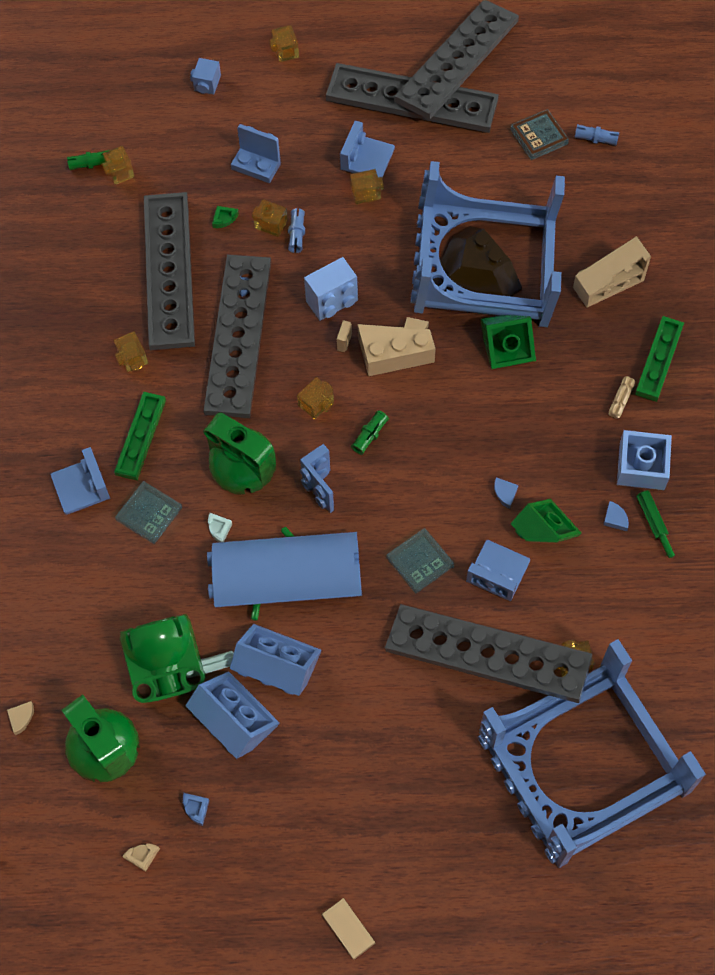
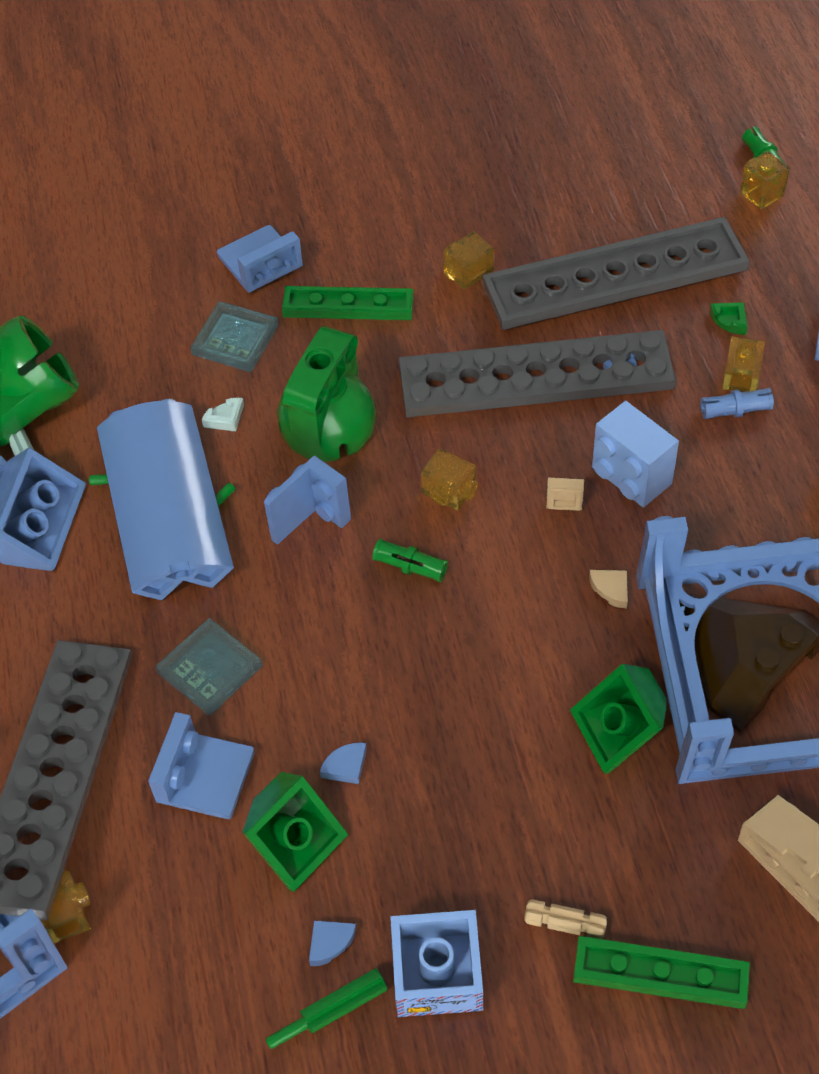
camera: 80 degrees right, 10 degrees down
tan wedge [358,324,435,376] -> none

